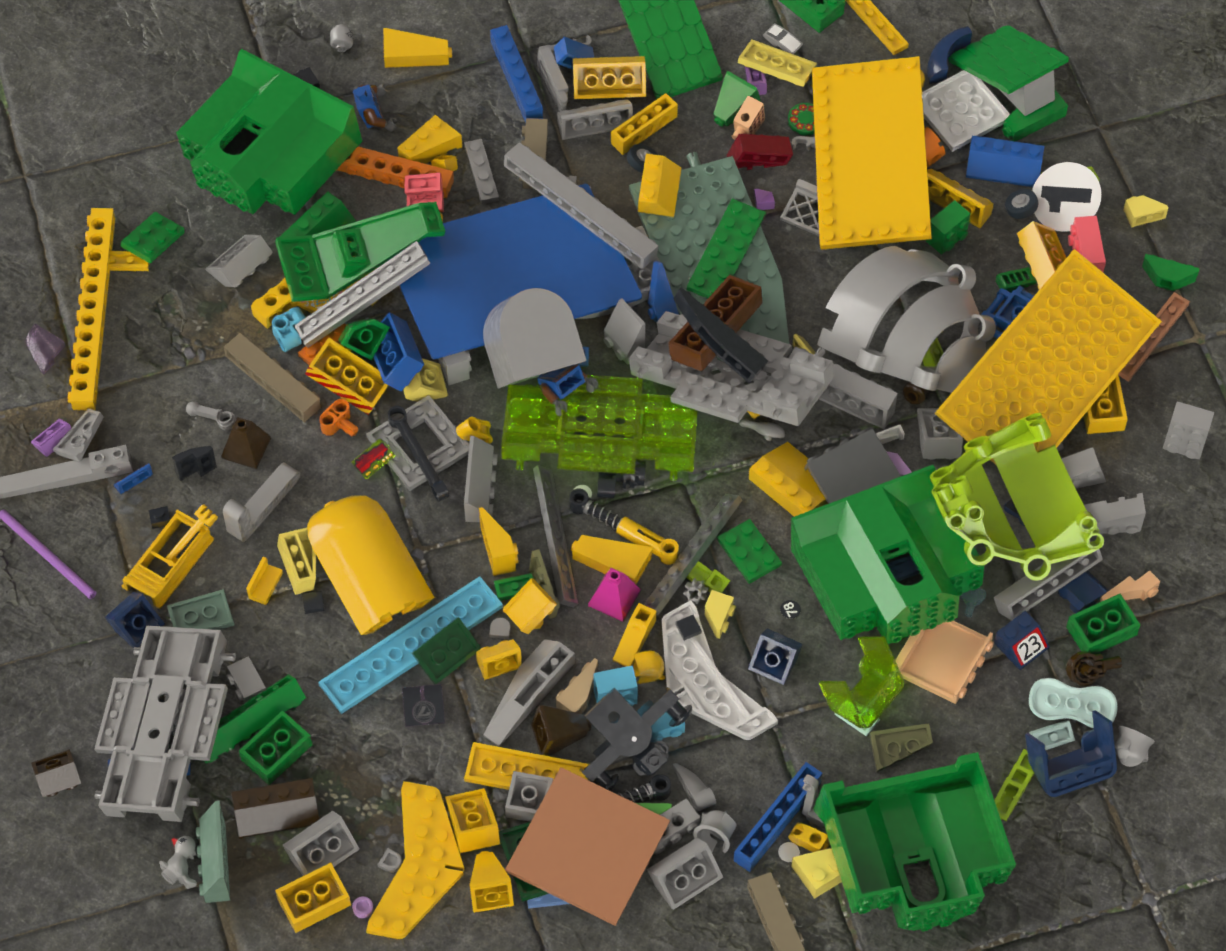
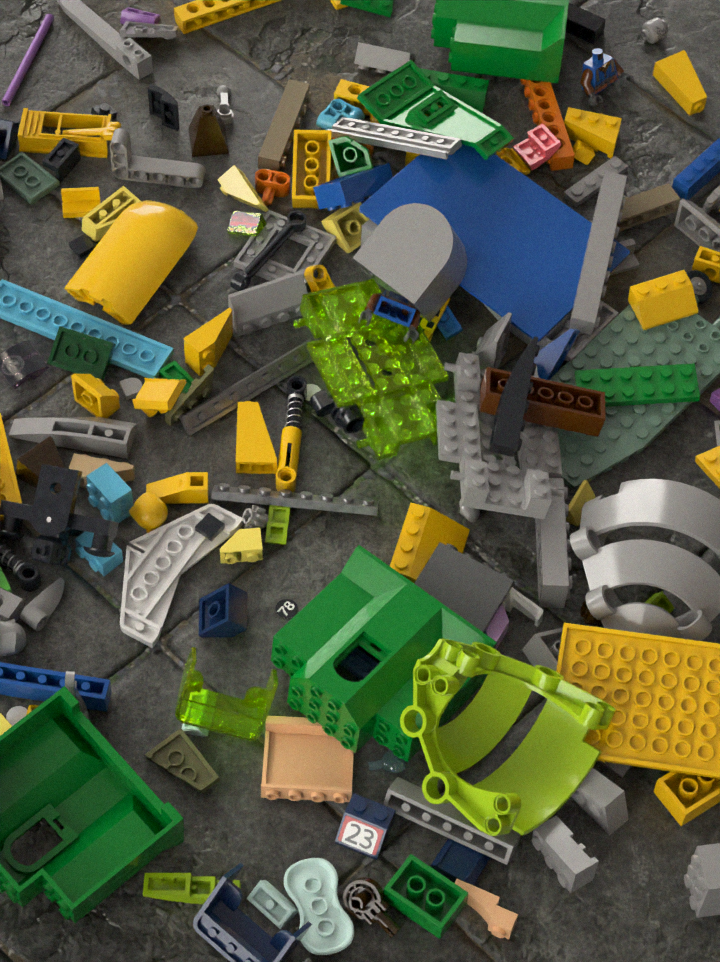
camera: 60 degrees right, 5 degrees down
blue slope [113,463,153,494] -> none
dark pink slope [588,568,641,622] -> none
green plate [717,519,782,584] -> none
none -> black panel [42,137,81,183]
none -> light yellow slope [217,165,268,212]

